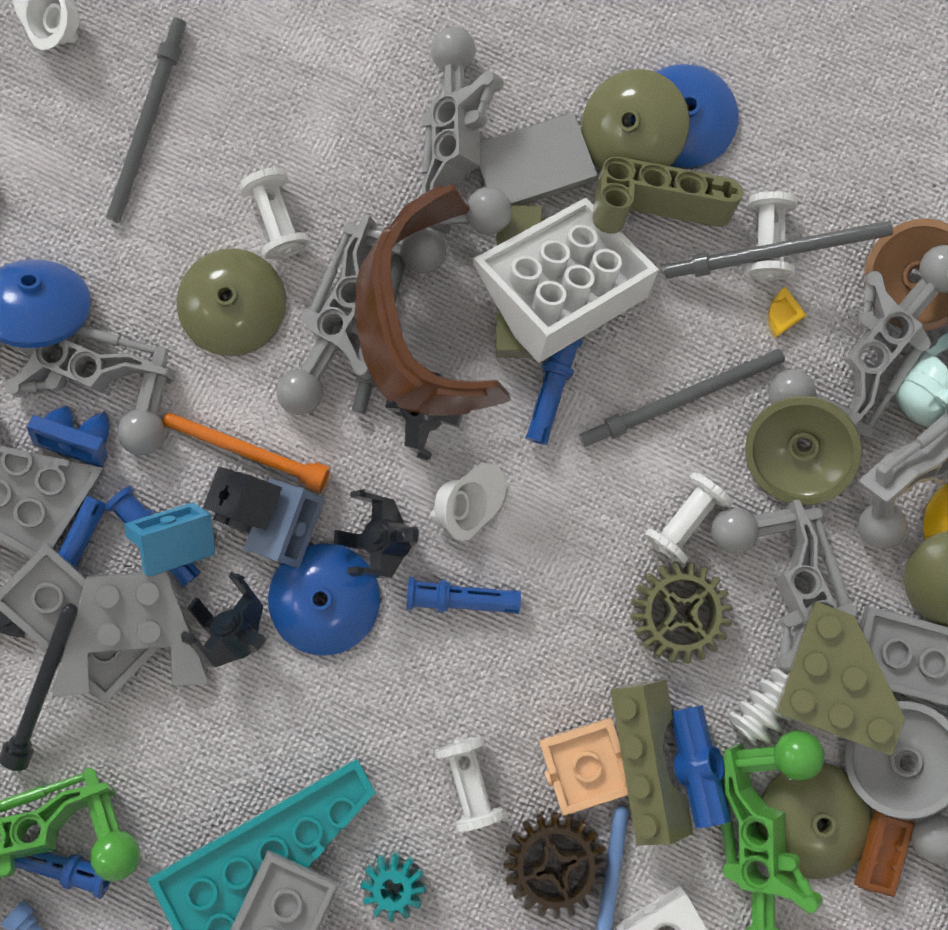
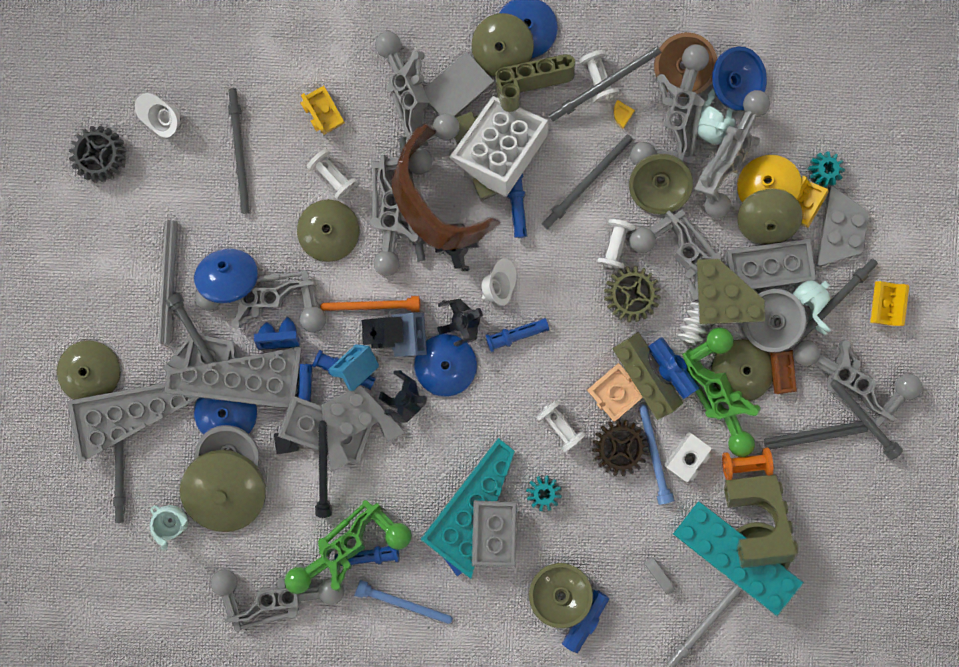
camera: 25 degrees left, 5 degrees up
none -> yellow bracket [300,86,345,135]

